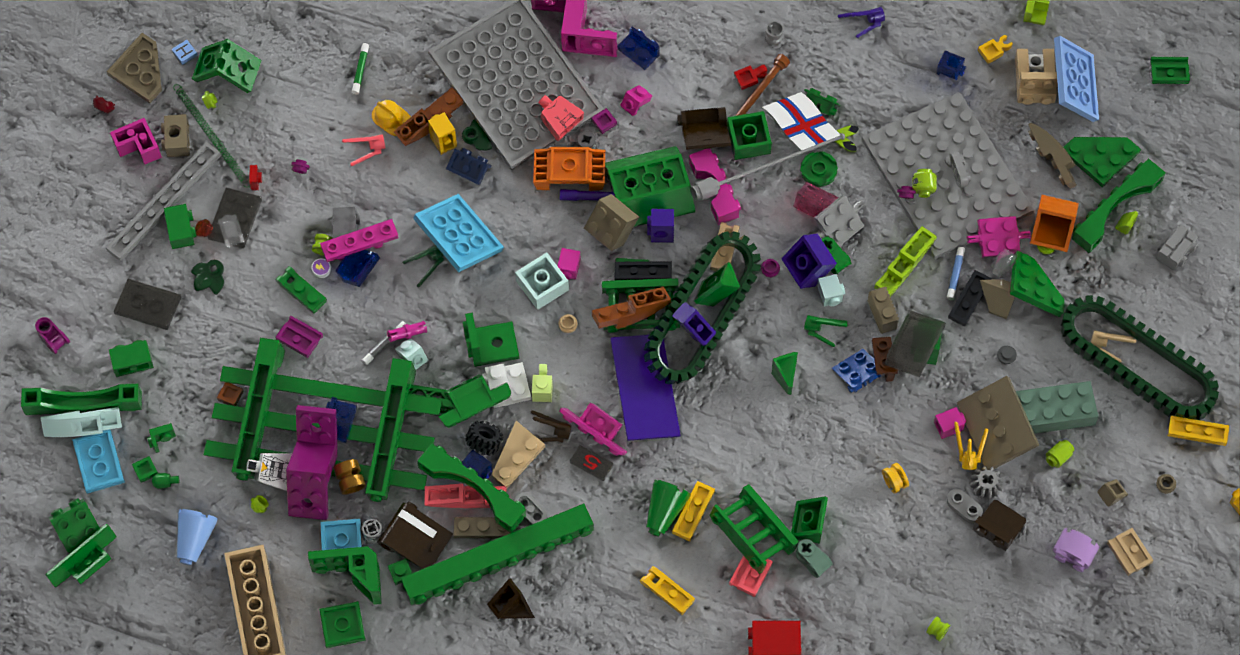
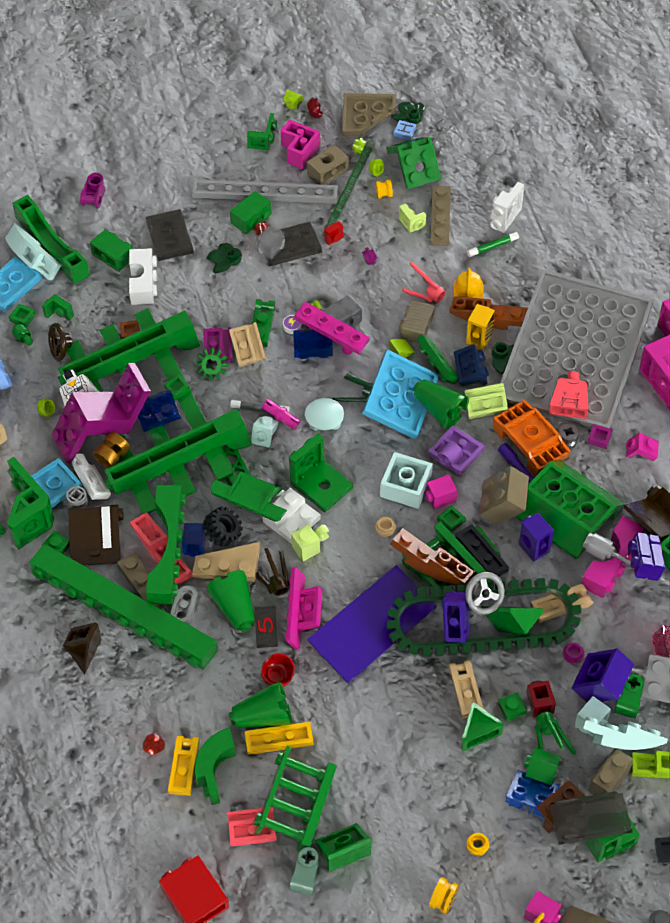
camera: 55 degrees right, 10 degrees down
none -> dark brown piece [48,323,72,361]
none -> white hinge [71,454,111,500]
none -> white arch [129,248,157,305]
none -> clear red plate [143,734,165,754]
none -> green tile [163,374,191,401]
none -> green gear [195,347,228,381]
none -> green arch [195,728,236,805]
none -> green cone [206,570,255,632]
none -> tan plate [229,322,267,367]
none -> green bracket [247,113,277,150]
none -> red hair [261,653,295,687]
none -> lime piece [283,90,304,109]
none -> light aqua dish [305,398,344,431]
none -> lime plate [352,137,366,155]
none -> yellow wheel [375,179,393,199]
none -> lime slope [389,339,415,358]
none -> dark green plate [391,102,425,124]
none -> yellowish green bracket [399,204,426,233]
none -> dark tan brick [399,300,435,343]
none -> green cone [413,379,469,429]
none -> green tile [417,334,459,384]
none -> medium lavender plate [428,425,485,476]
none -> dark tan plate [430,186,451,246]
none -> green tile [437,505,466,533]
none -> tan plate [448,660,483,719]
none -> yellowish green plate [465,383,508,419]
none -> light grey piece [465,572,504,615]
none -> yellow plate [466,833,489,856]
none -> white plate [490,182,524,233]
none -> green plate [497,692,527,721]
none -> green brick [524,747,561,785]
none -> dark red brick [526,680,556,718]
none -> light aqua slope [575,716,668,750]
none -> dark purple brick [628,533,665,581]

